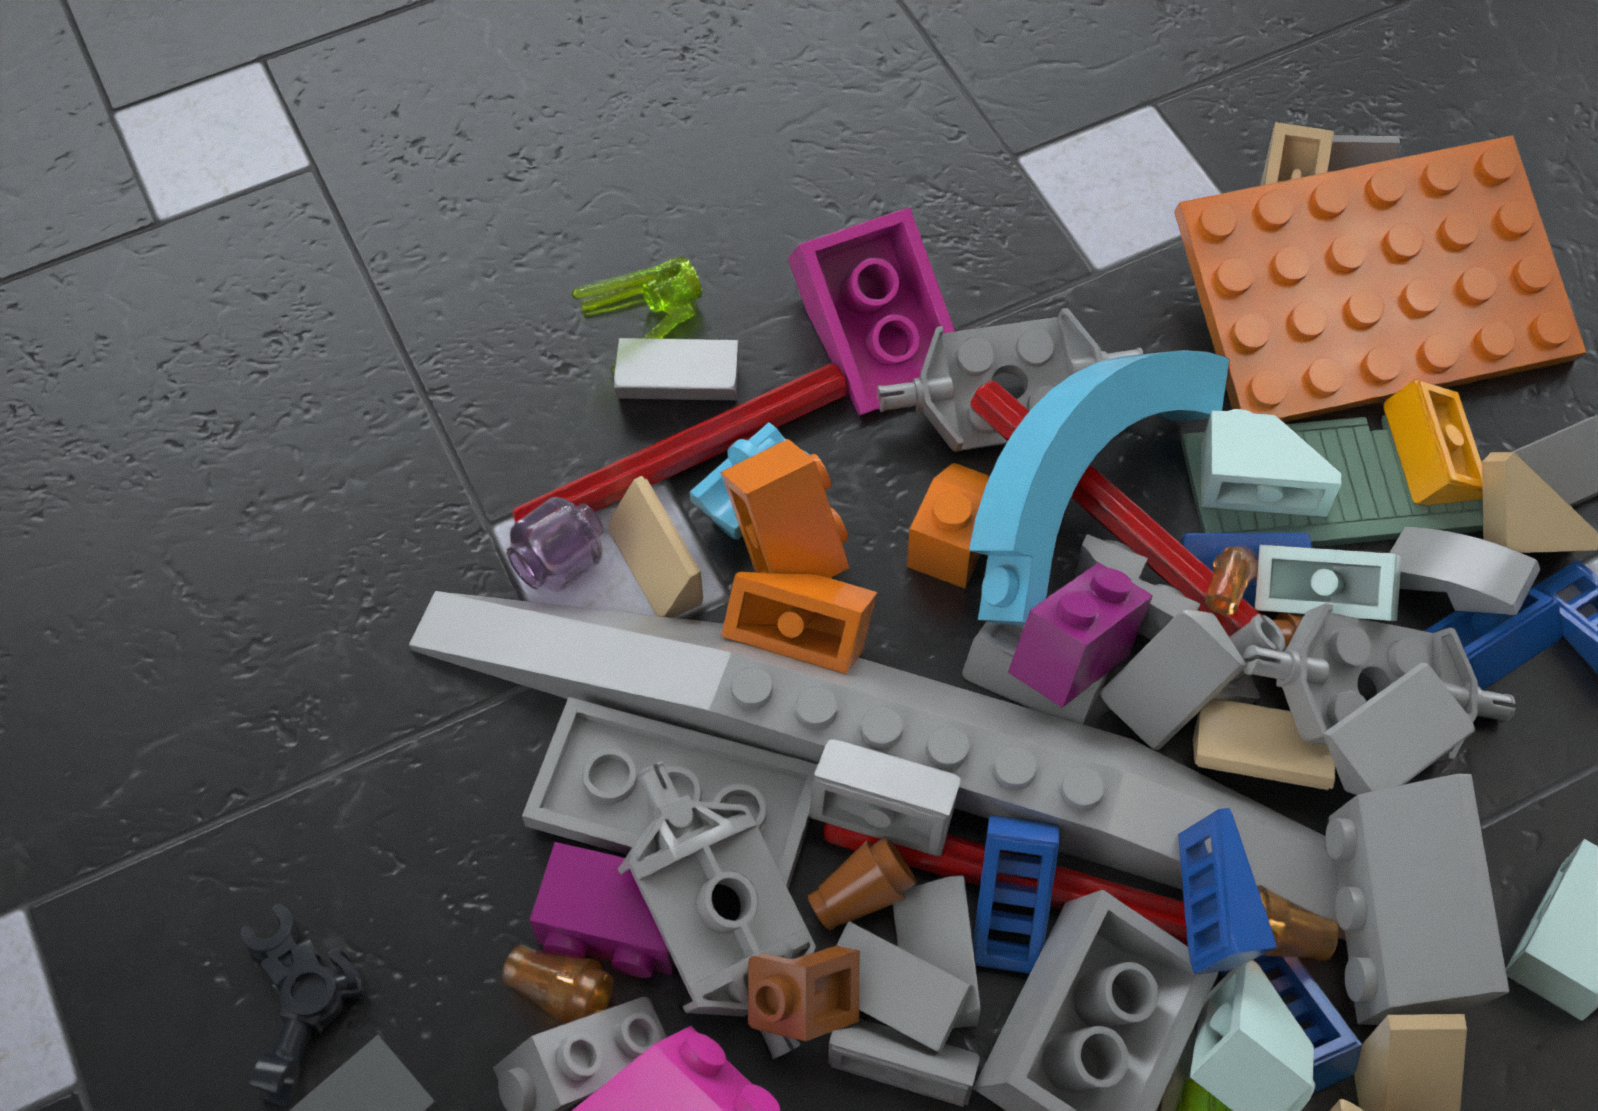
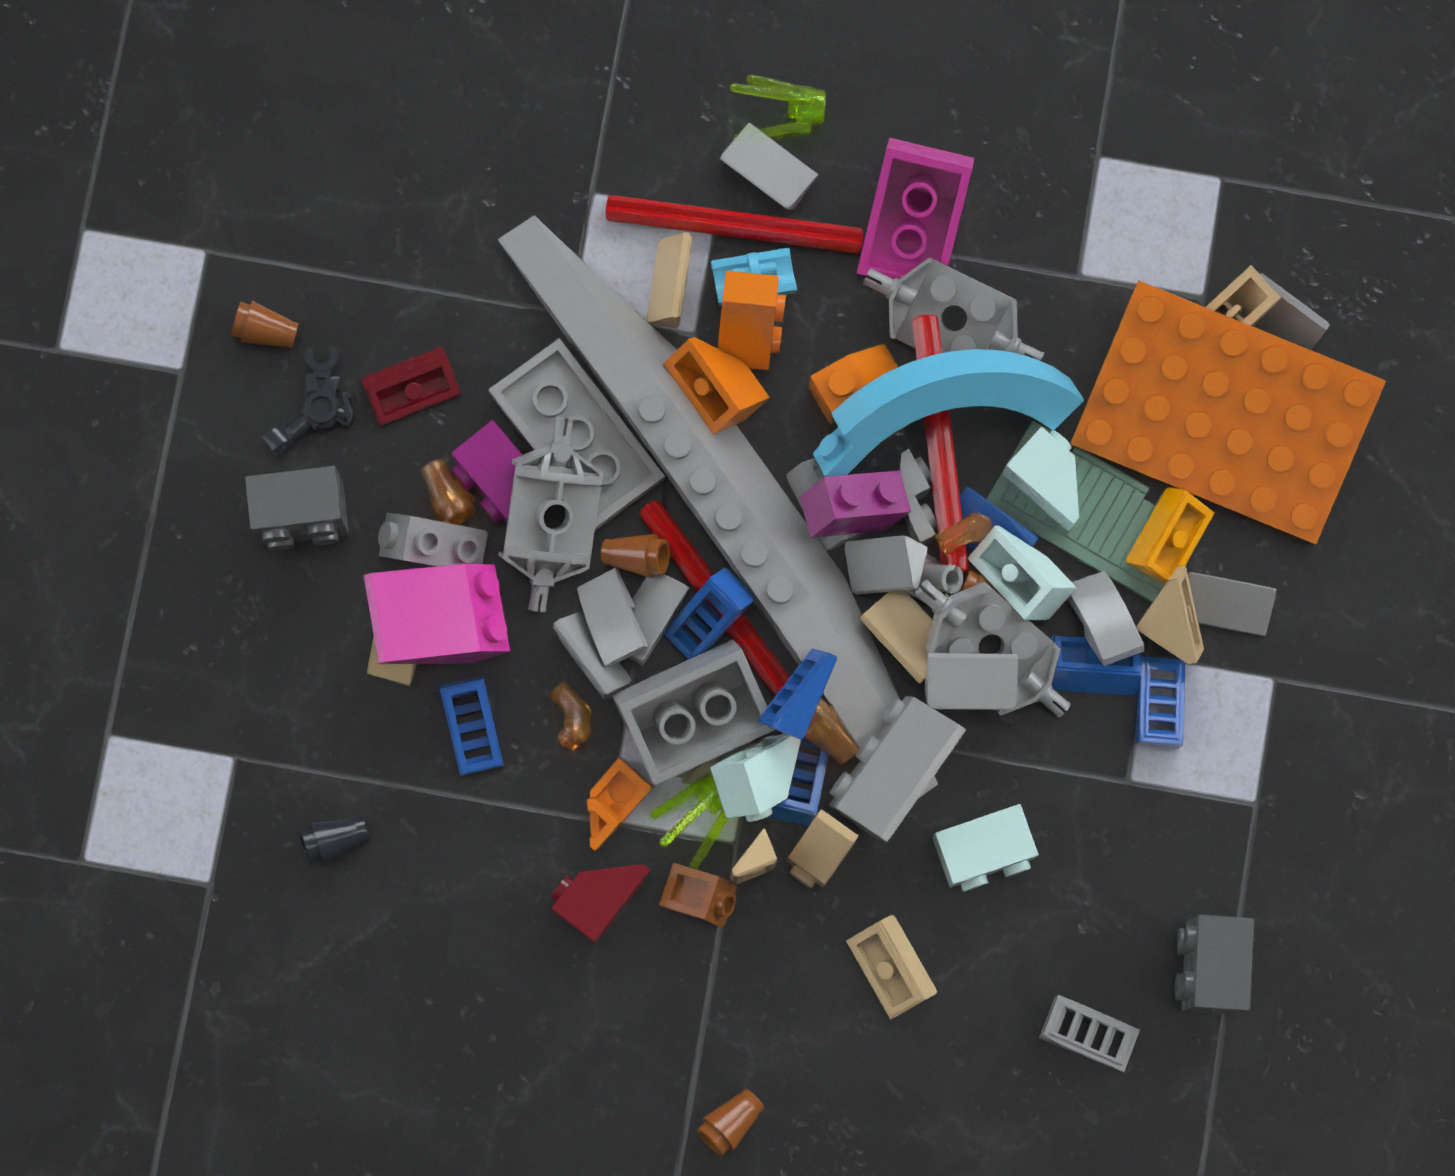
camera: 30 degrees right, 20 degrees up
clear purple head [507,497,604,592] -> none
dark orange bracket [748,946,860,1041] -> none
light grey slope [809,739,961,856] -> none
none -> dark orange cone [231,301,299,348]
none -> dark red slope [361,347,461,426]

